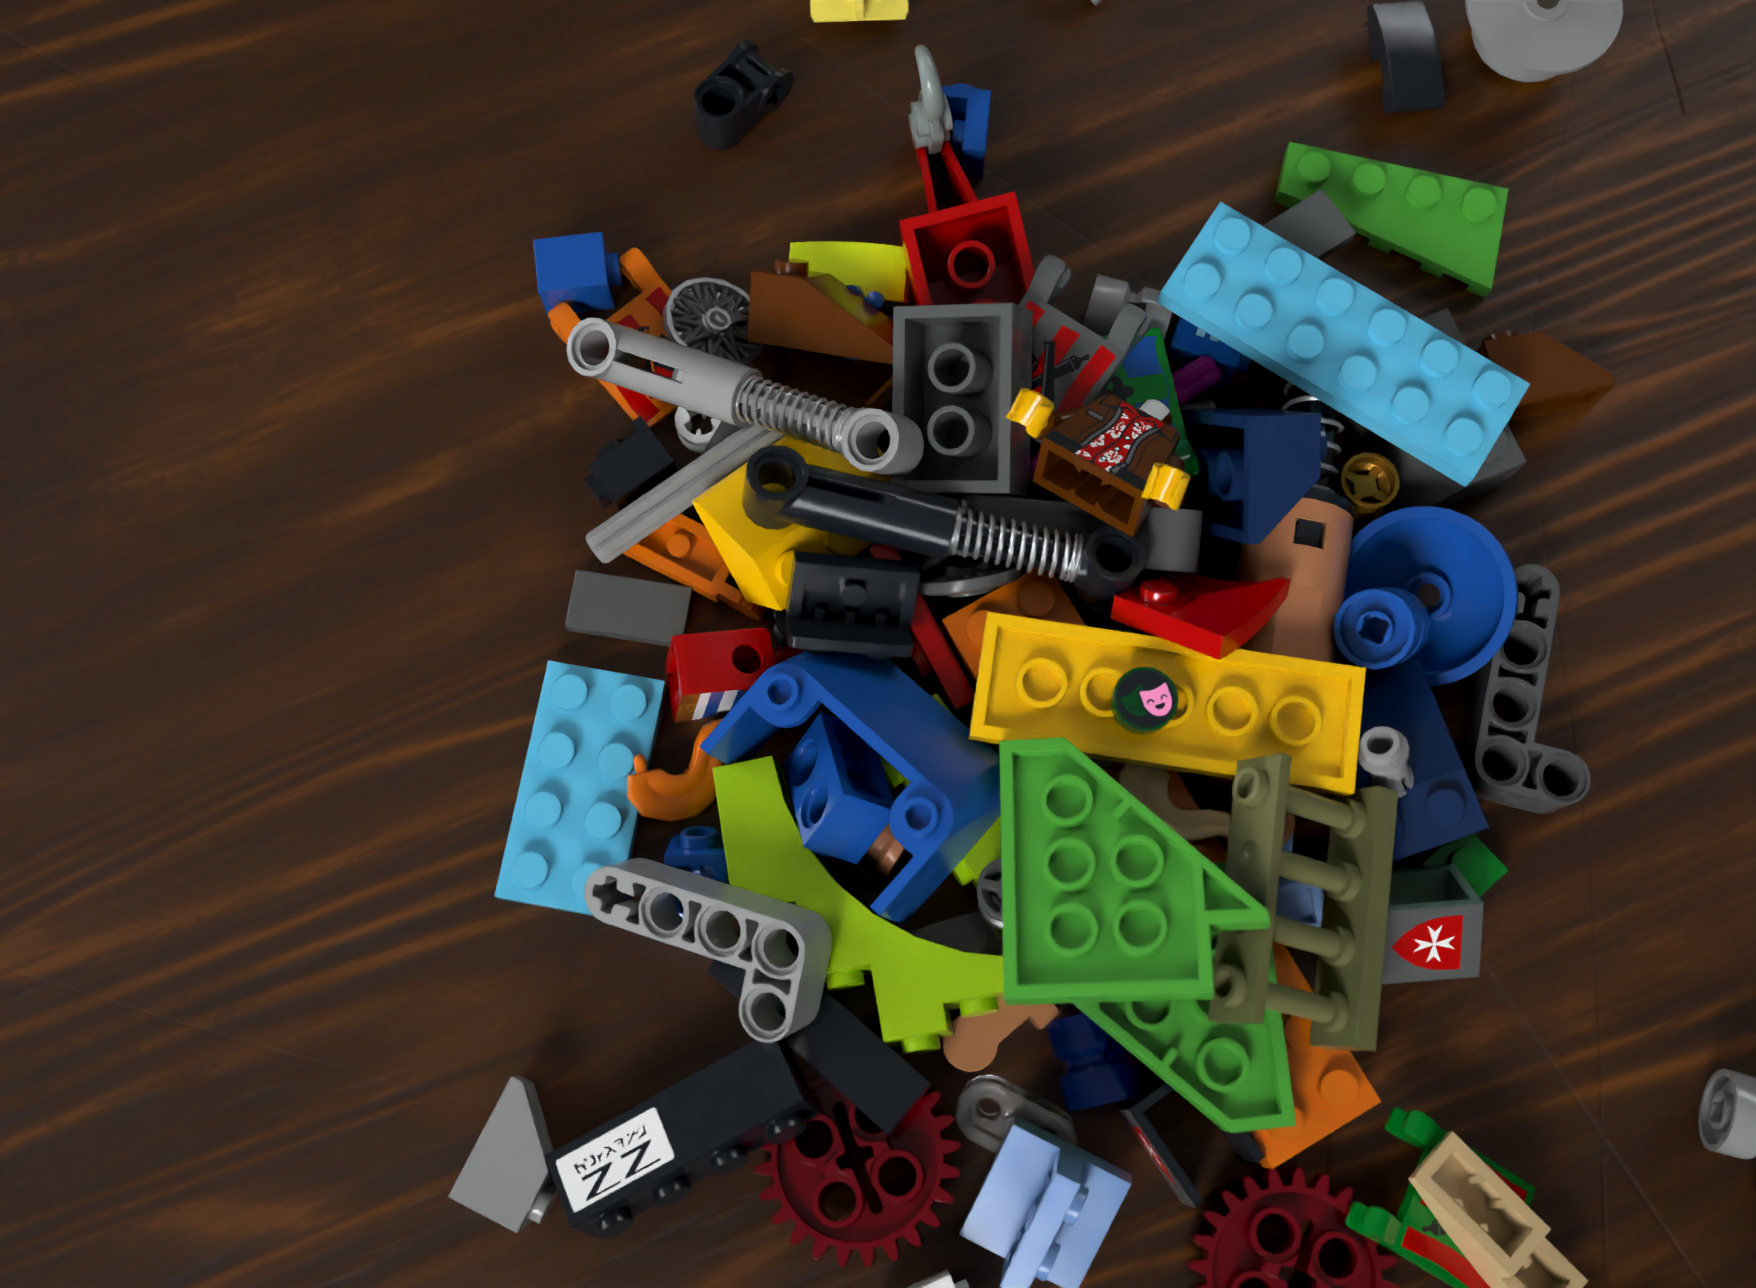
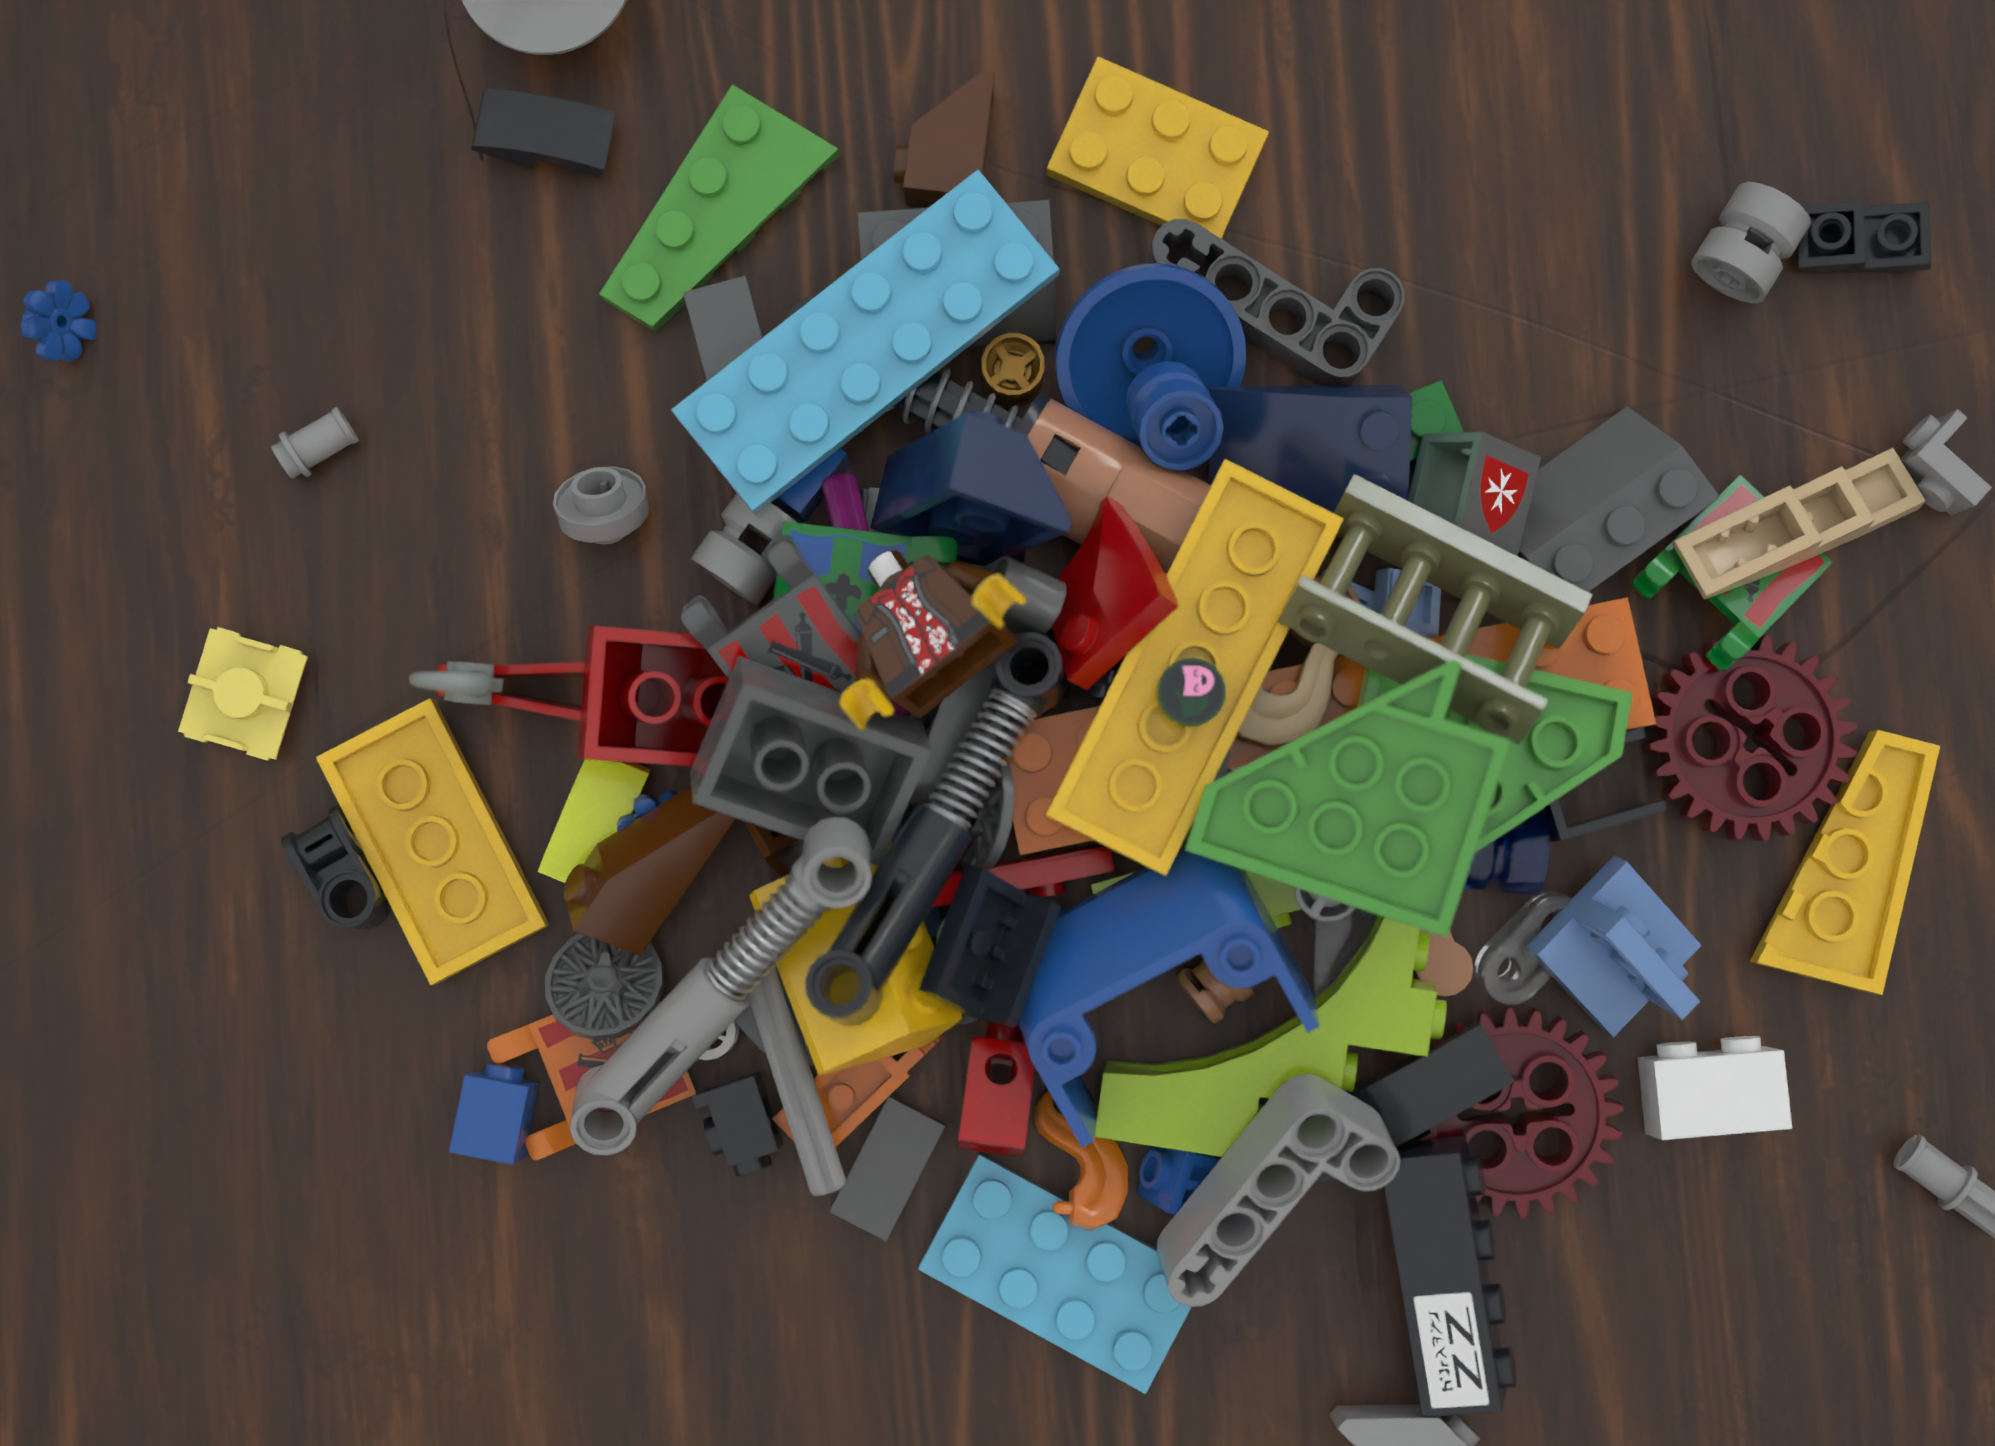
camera: 70 degrees left, 10 degrees up
blue brick [783,712,894,864] -> none
blue bracket [942,84,991,179] -> none
light grey pin [1358,726,1414,798] -> none
none -> yellow plate [316,698,550,985]
none -> light grey plate [553,466,650,545]
none -> yellow plate [1046,56,1269,239]
none -> dark grey slope [1518,406,1720,592]

